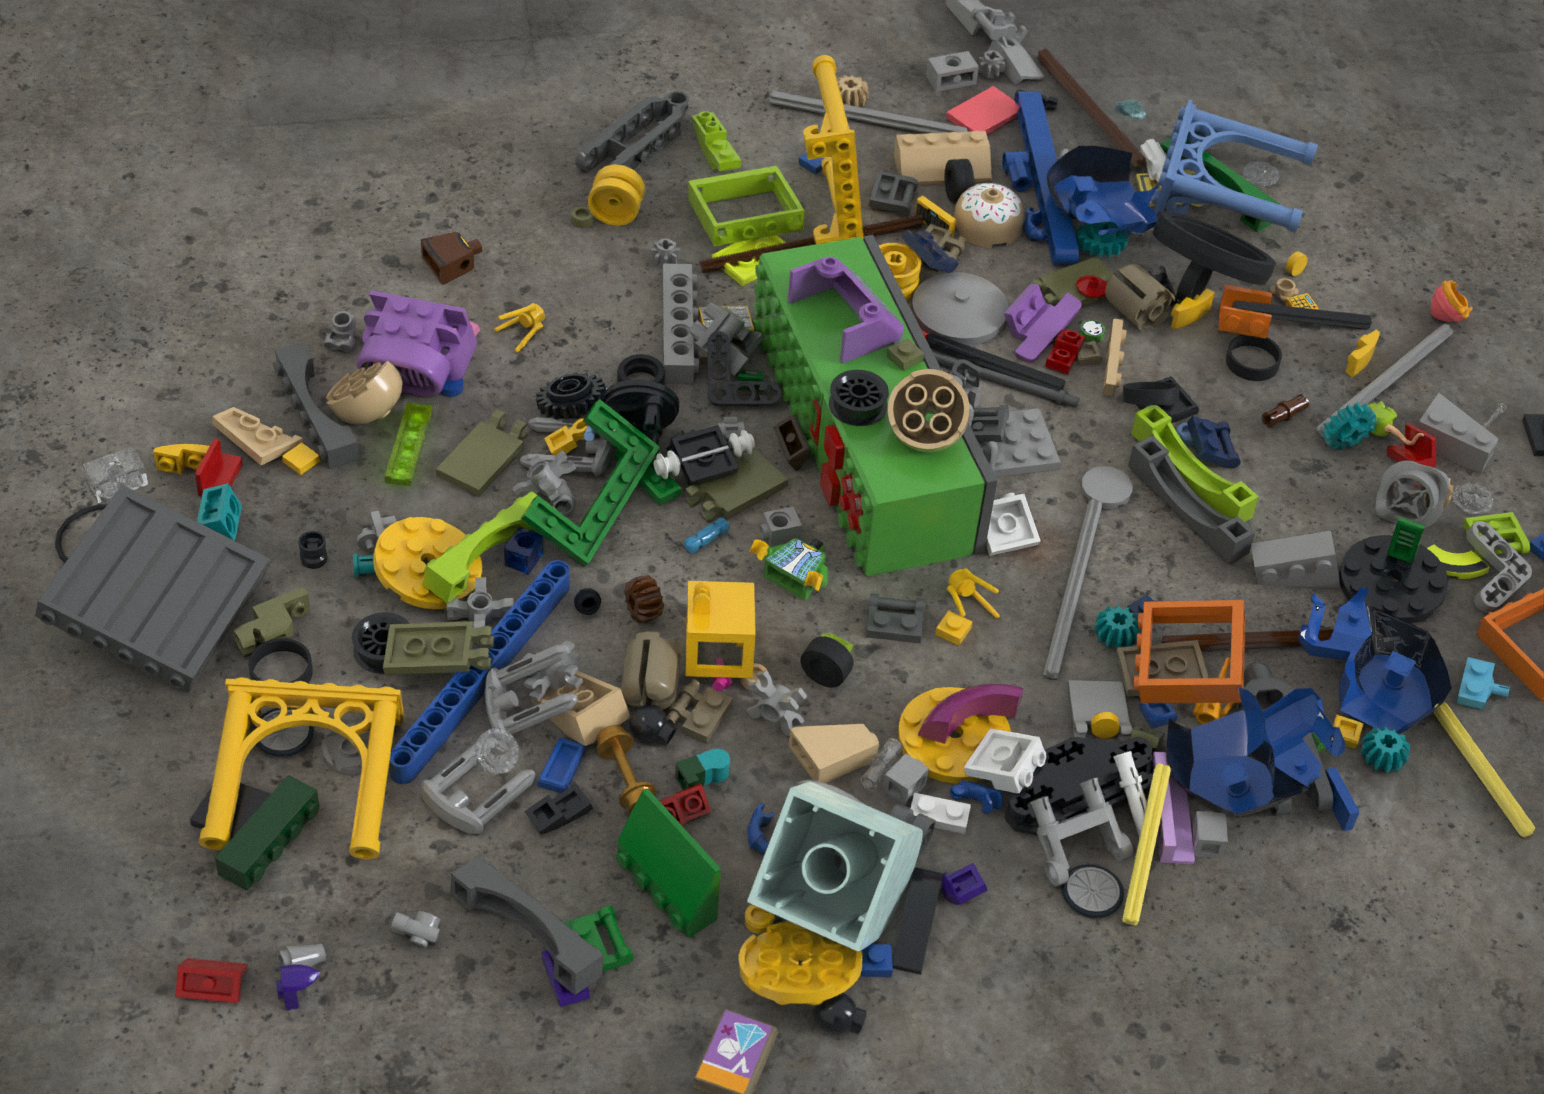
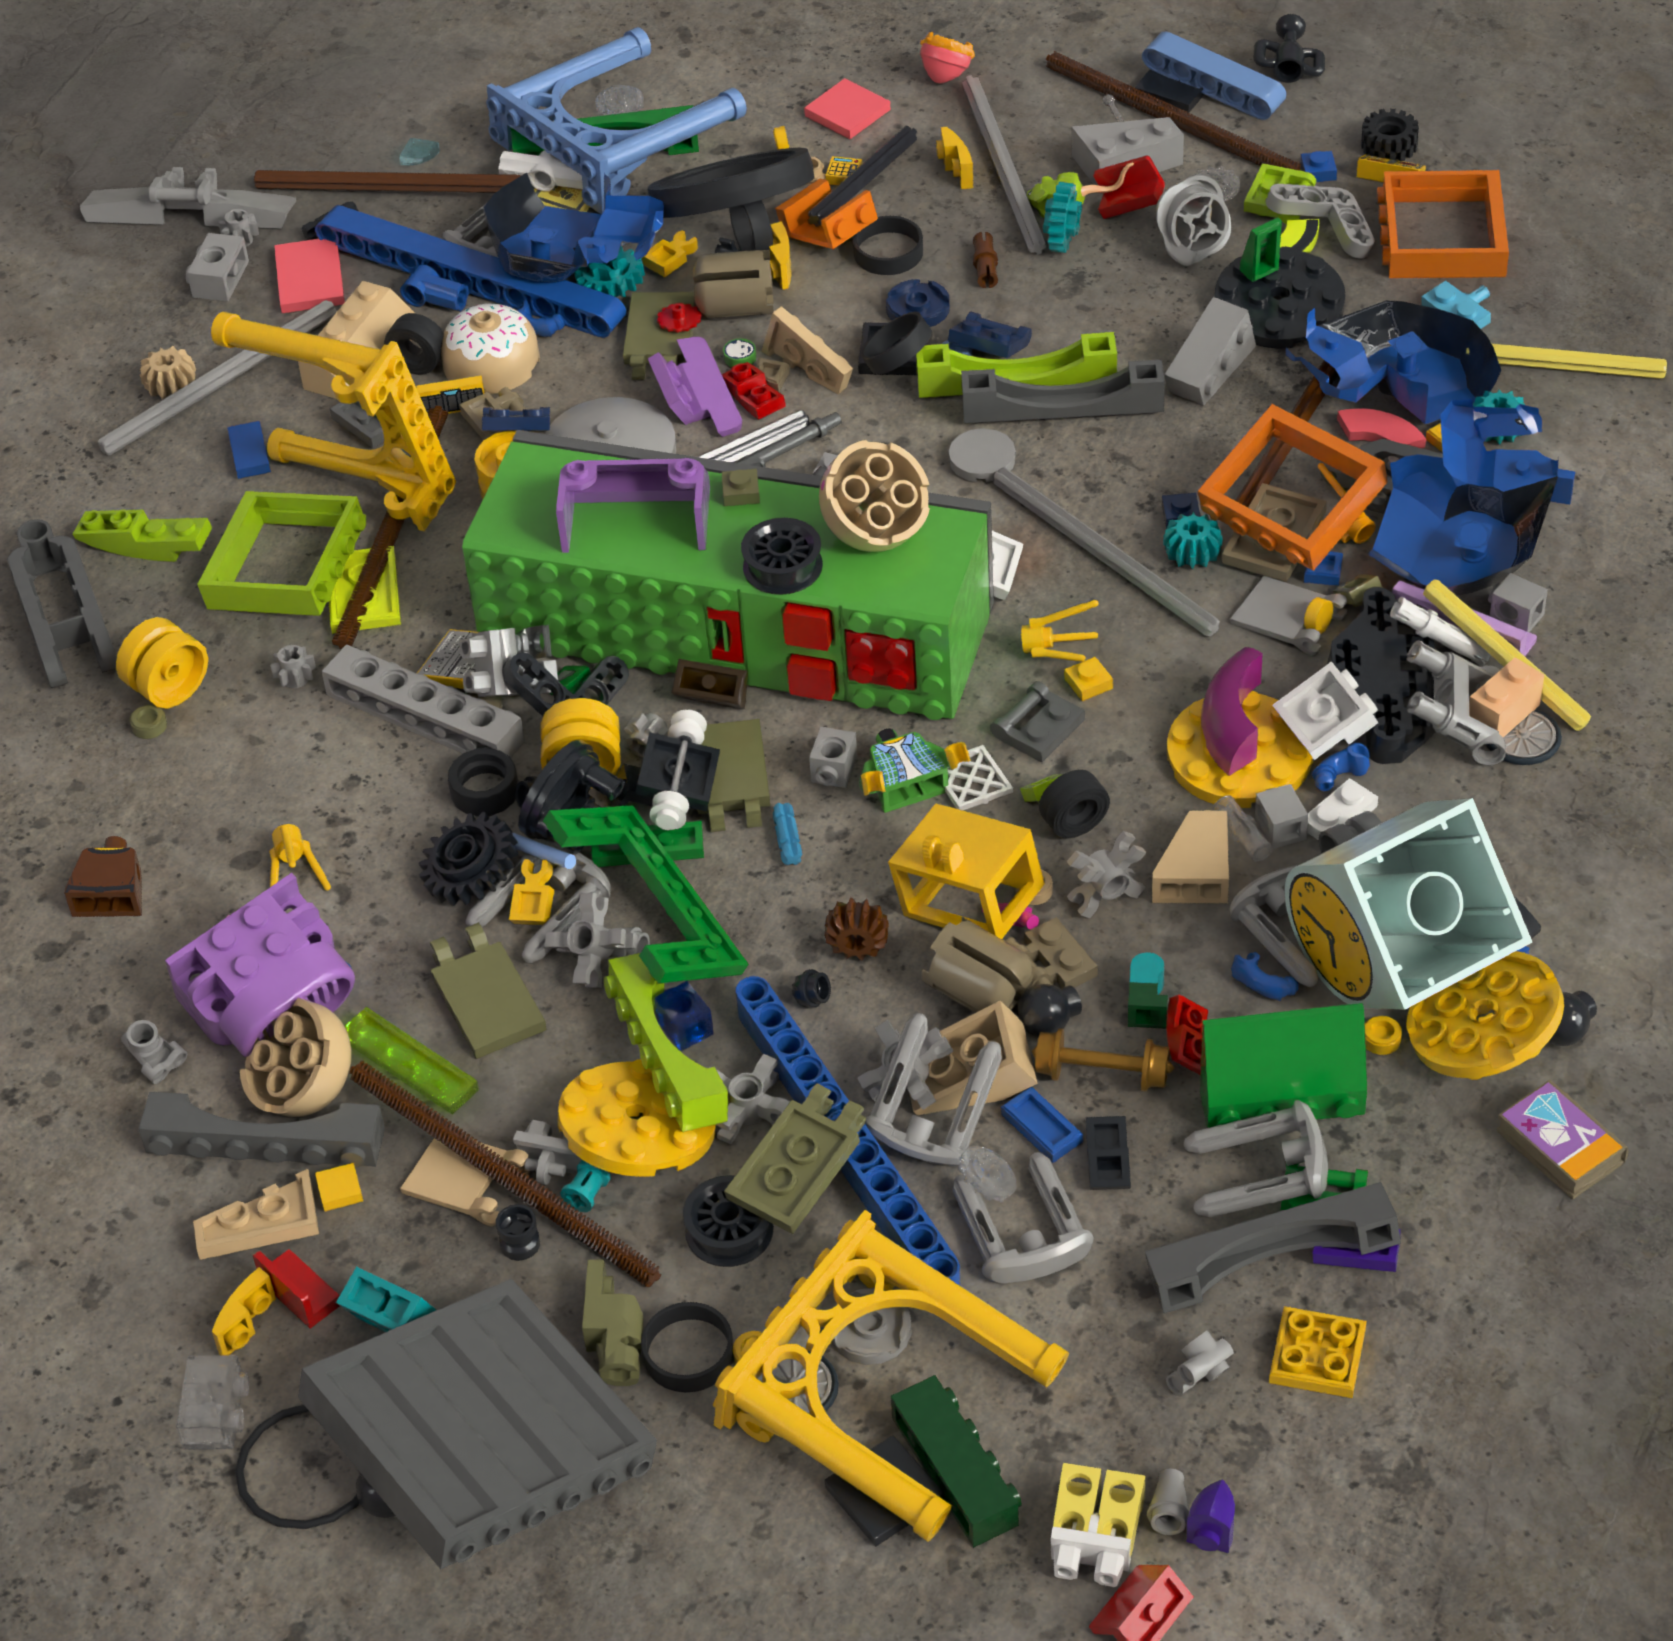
camera: 50 degrees left, 0 degrees up
none -> reddish brown axle [349,1060,662,1287]
none -> tan flag [400,1138,531,1226]
none -> yellow wheel [540,698,621,789]
none -> yellow plate [642,230,698,277]
none -> coral tile [804,78,891,139]
none -> dark blue tile [886,279,950,327]
none -> white window [945,745,1013,811]
none -> reddish brown axle [1046,51,1301,171]
none -> hips [1051,1463,1145,1587]
none -> light grey piece [1184,1100,1328,1217]
none -> yellow tile [1269,1306,1367,1398]
none -> coral tile [1337,408,1426,449]
none -> light nougat brick [1469,657,1544,737]

